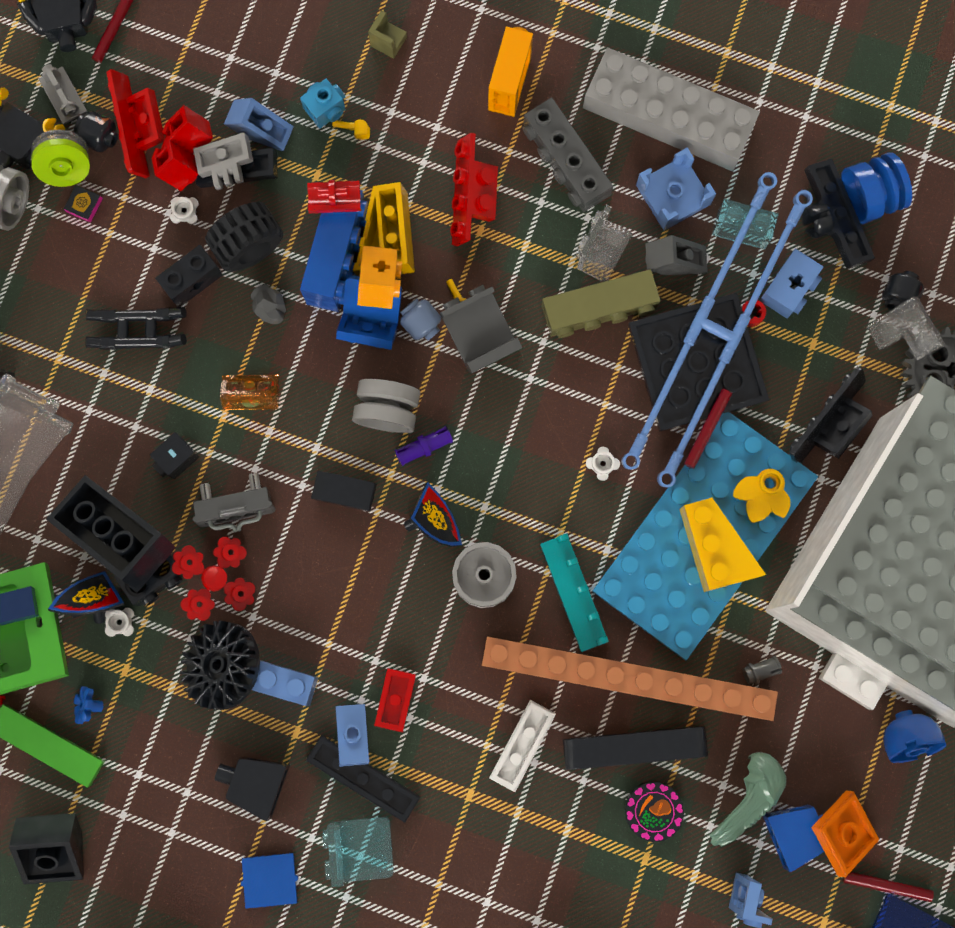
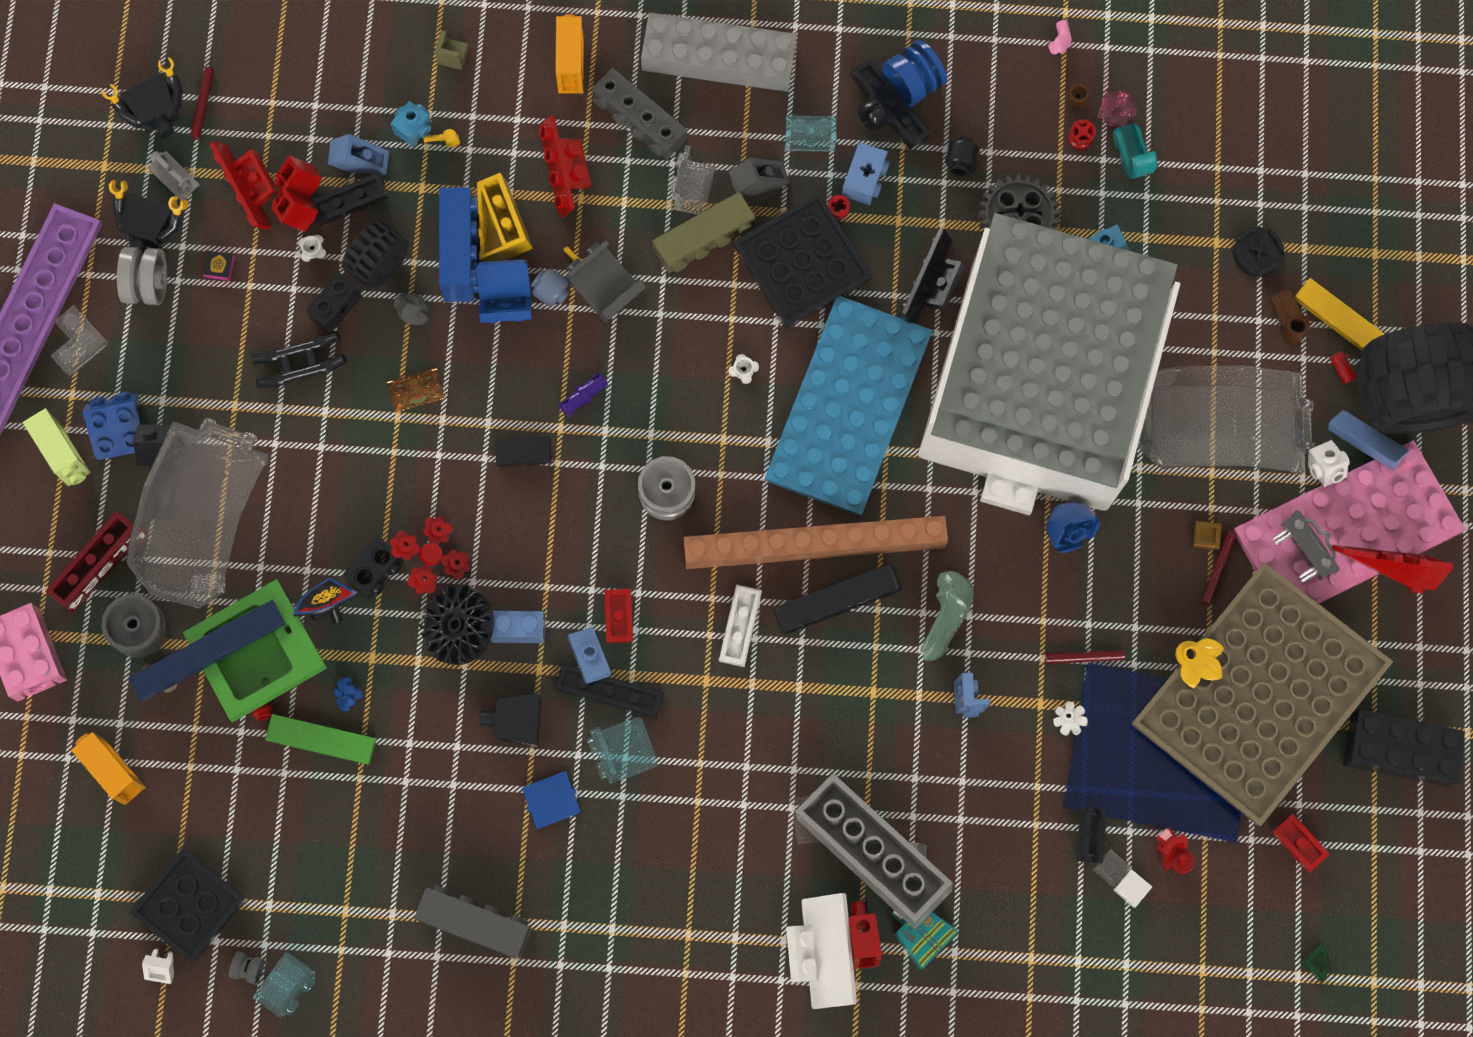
camera: 20 degrees left, 5 degrees down
black slope [9,813,84,884] -> none
lime piece [31,130,90,187] -> none
black brick [46,475,176,593] -> none
black head [74,111,118,152] -> none
white plate [105,608,134,637] -> none
black brick [150,432,199,480] -> none
light grey hinge [193,132,253,190] -> none
dark grey piece [193,473,276,532] -> none
red hips [307,180,361,214] -> none
light grey wheel [352,379,420,433] -> none
light orange brick [357,246,402,309] -> none
shield [404,482,462,547] -> none
teal hinge [540,533,609,652] -> none
medium blue bar [621,172,813,488] -> none
tile [625,782,684,842] -> none
medium blue panel [636,147,716,231] -> none
yellow wedge [679,498,766,592] -> none
dark red bar [684,389,732,469] -> none
yellow plate [733,469,791,523] -> none
dark grey pin [742,656,782,685] -> none
blue torso [763,805,824,872] -> none
orange tile [811,791,880,878] -> none
clear plate [866,296,946,360] -> none

